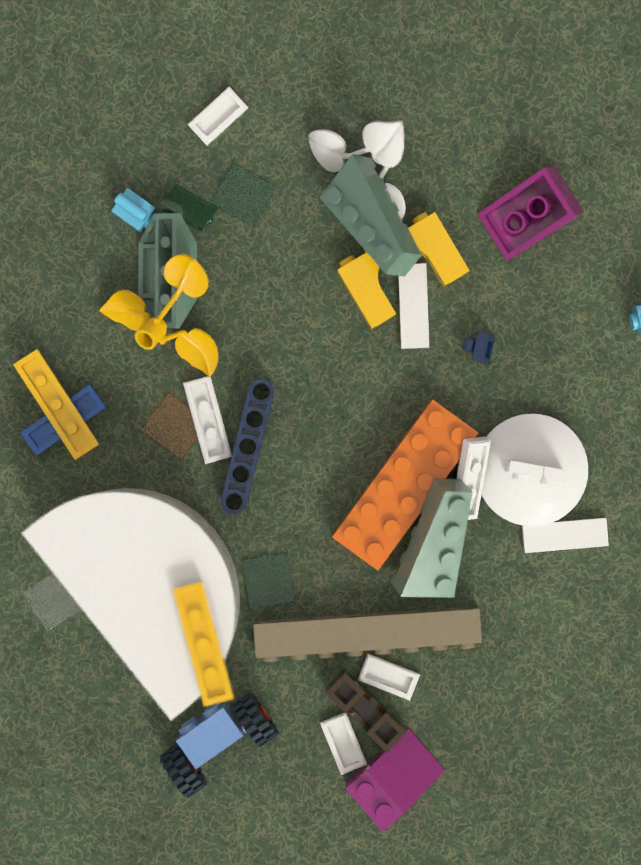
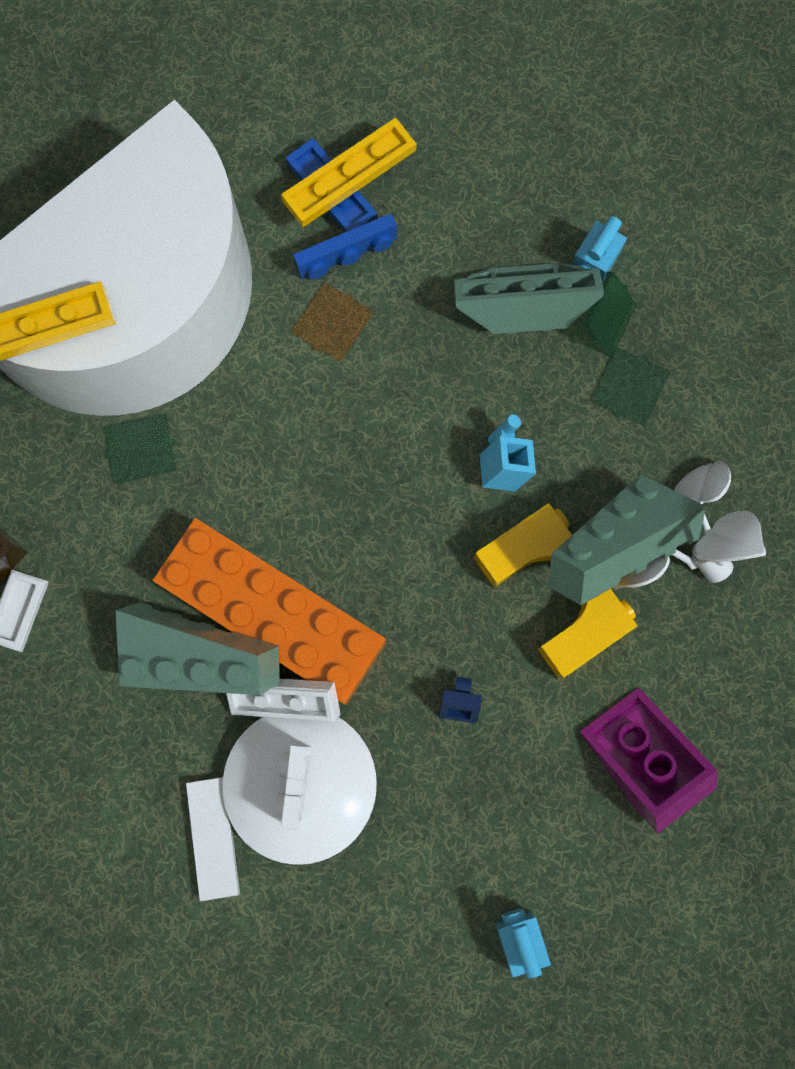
camera: 90 degrees right, 10 degrees down
yellow plant [100,254,218,377] -> none
white tile [183,376,232,464] -> none
white tile [188,87,248,146] -> none
dark blue beam [221,379,274,514] -> none
dark tan brick [253,606,482,662] -> none
white tile [398,263,429,349] -> none
none -> blue plate [293,213,397,280]
none -> medium azure brick [480,415,536,492]

